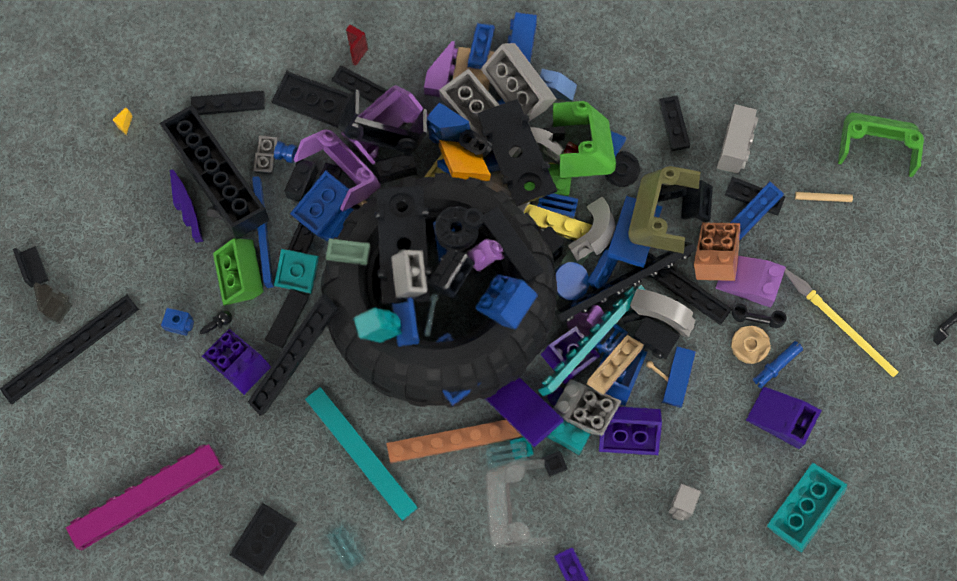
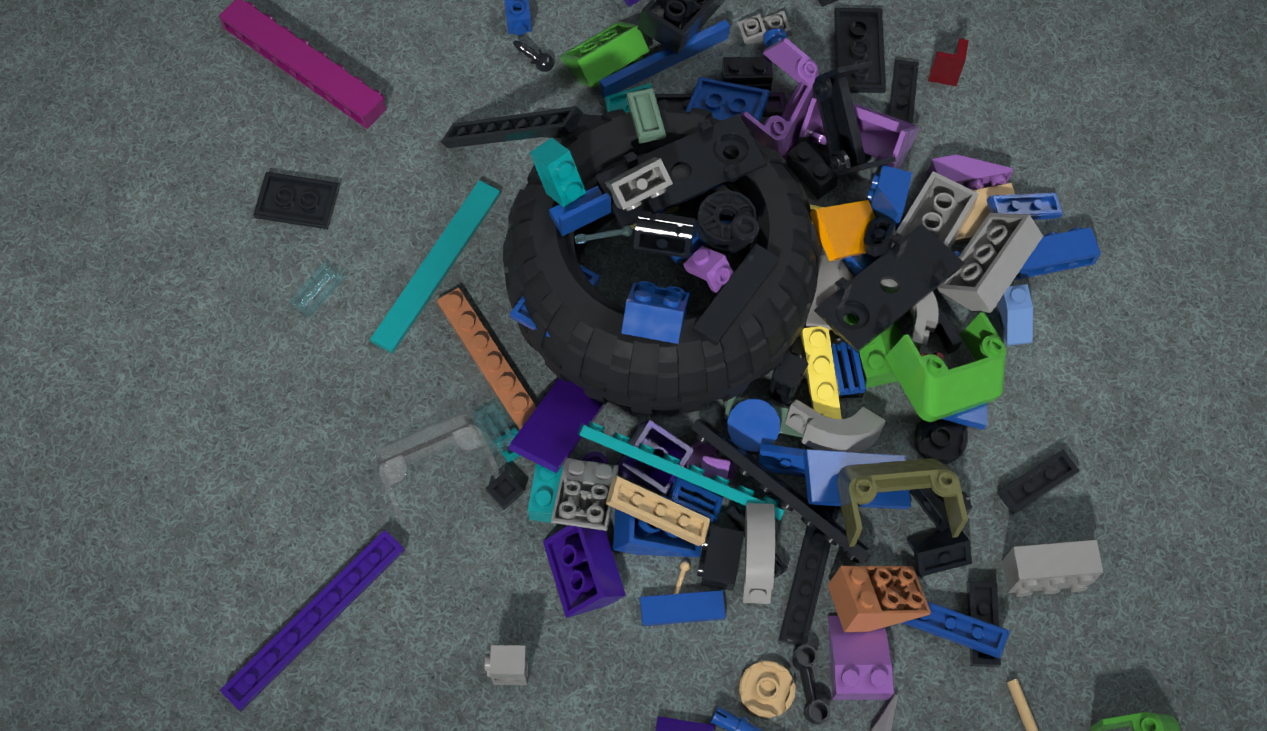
camera: 65 degrees right, 5 degrees down
dark purple slope [202,329,271,395] -> none

